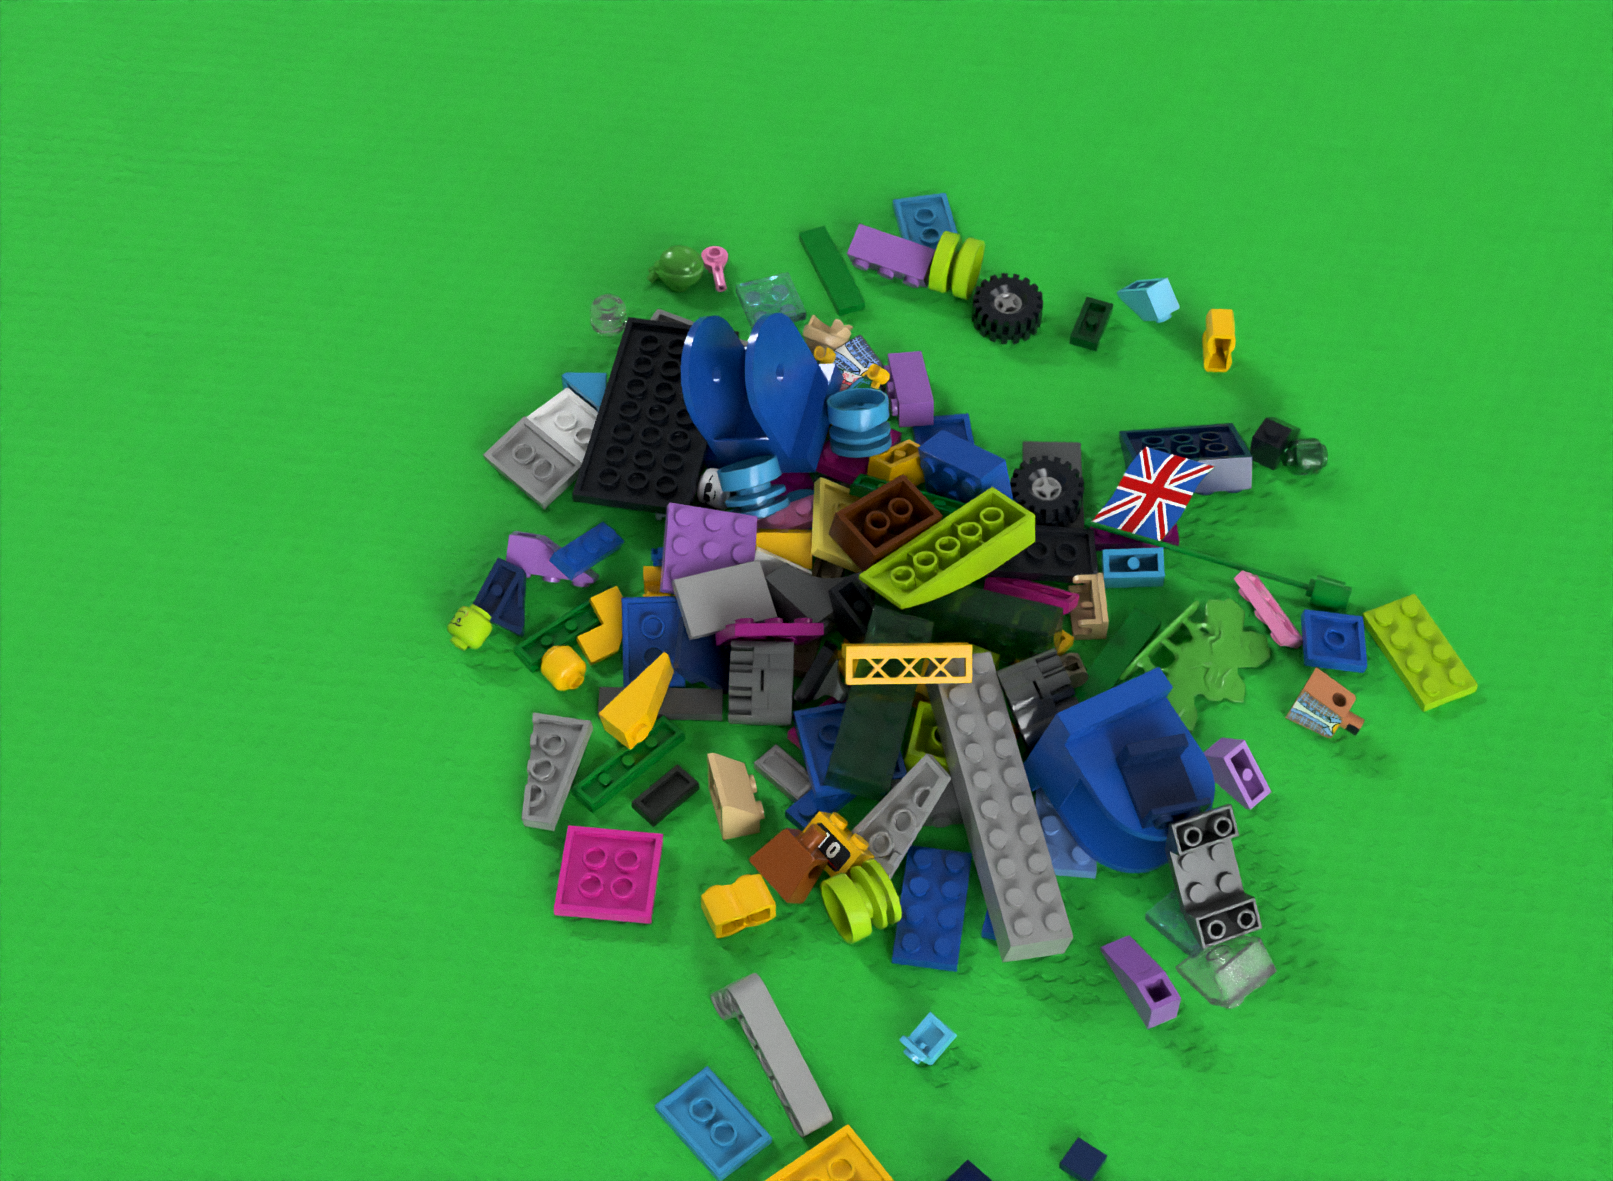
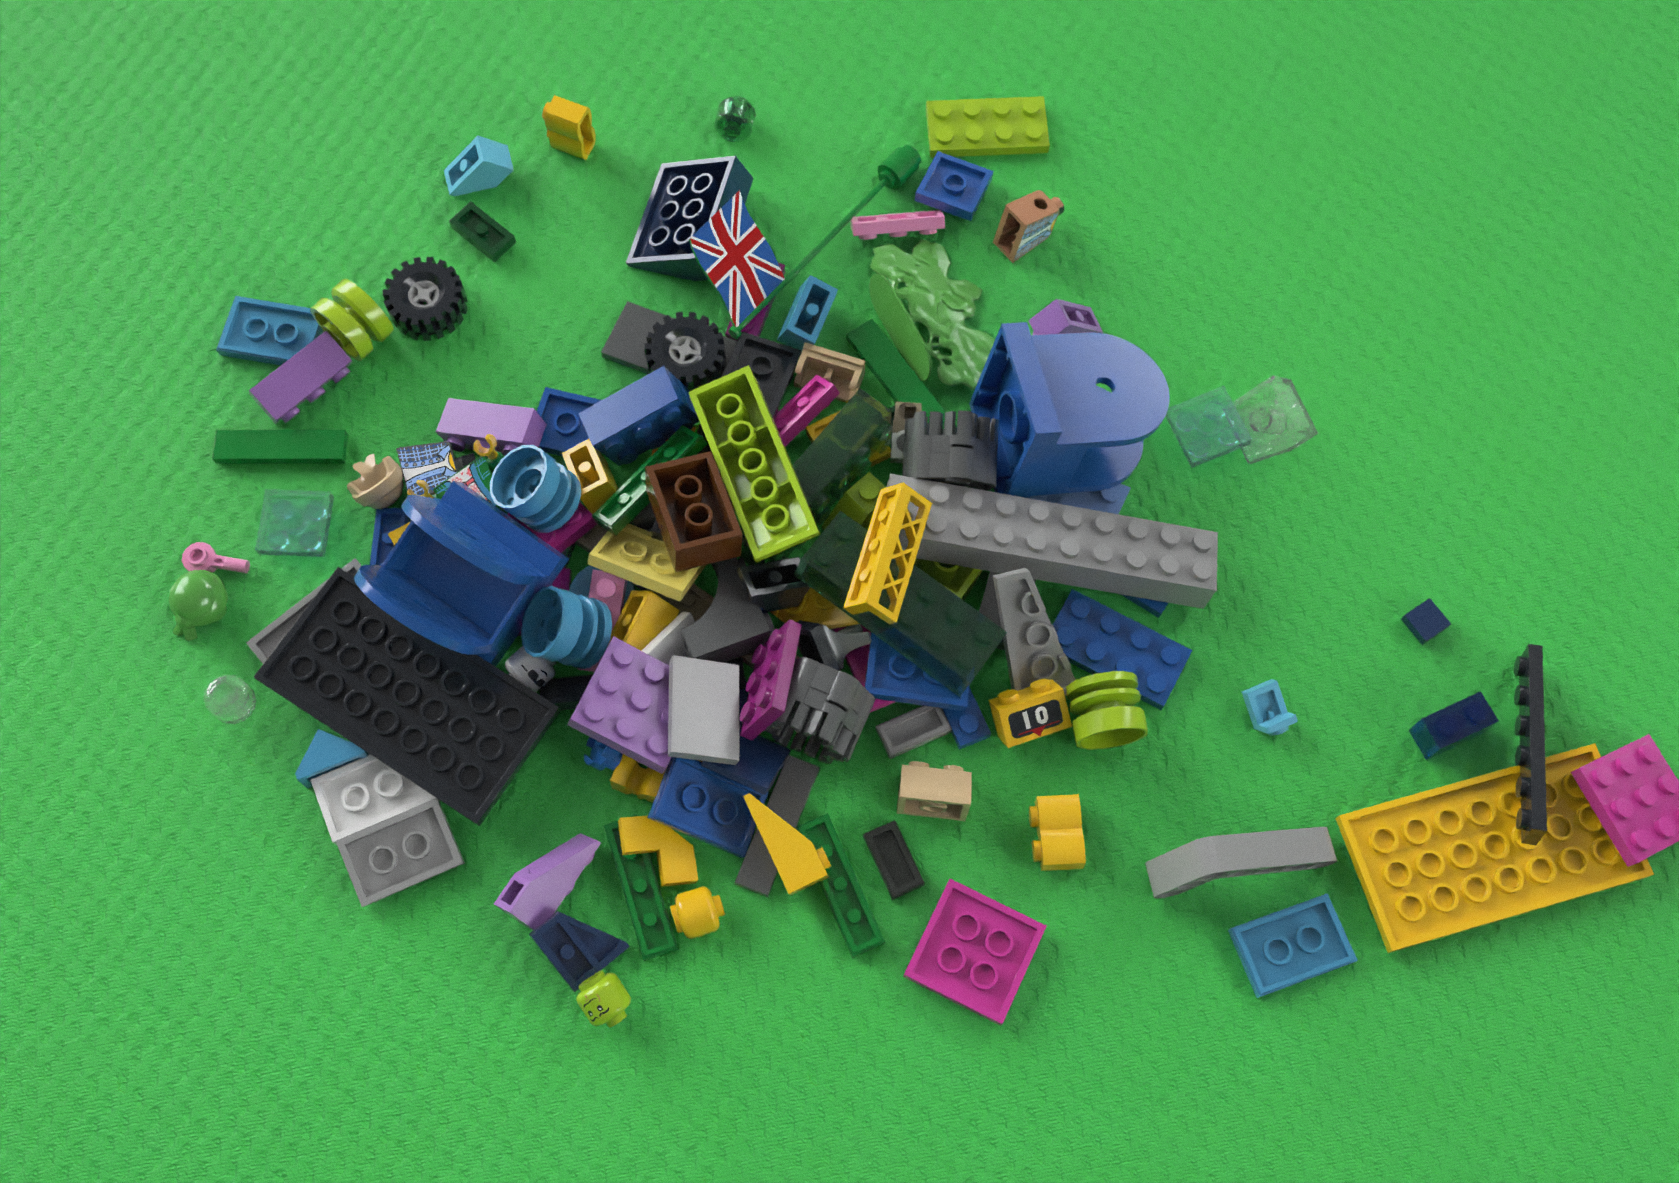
camera: 70 degrees left, 15 degrees up
light grey wing [522,712,593,831] -> none
blue plate [549,522,624,580] -> none
dark orange torso [749,823,828,904] -> none
medium lavender slope [1100,935,1181,1029] -> none
dark blue panel [1116,733,1212,829] -> none
dark grey slope [1165,804,1262,949] -> none
black slope [1250,417,1301,470] -> none

